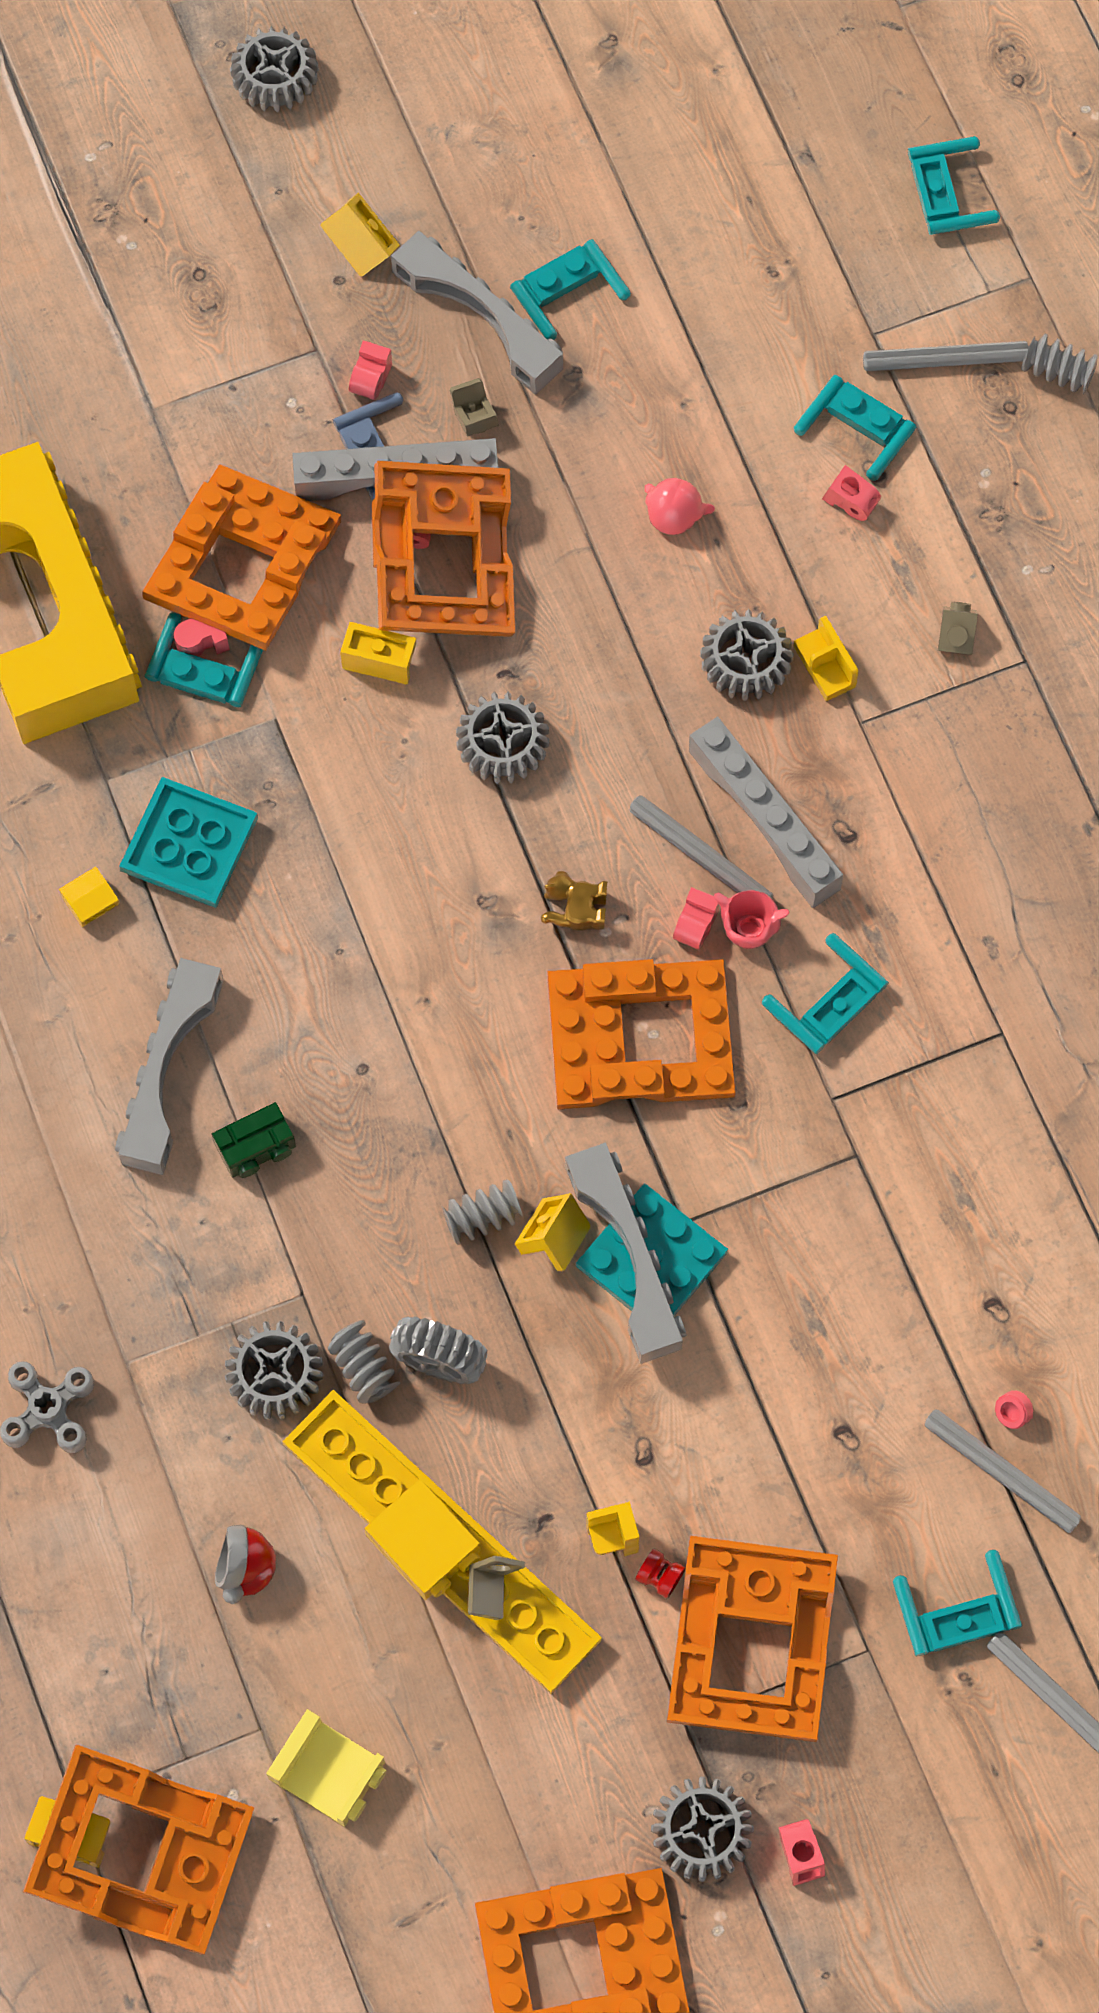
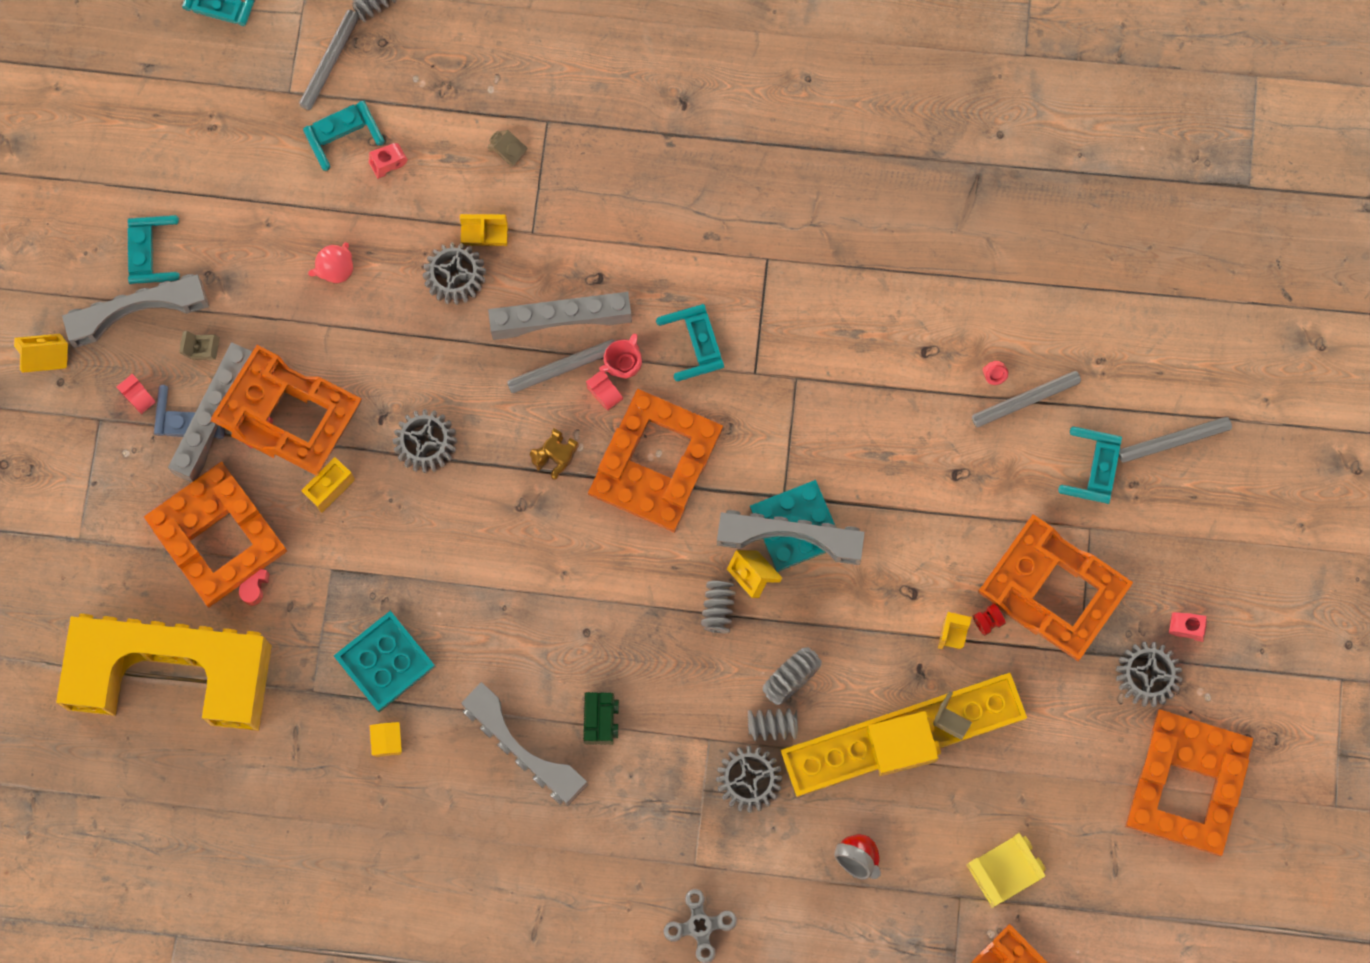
camera: 60 degrees left, 5 degrees up
teal plate [144,612,263,708] -> none

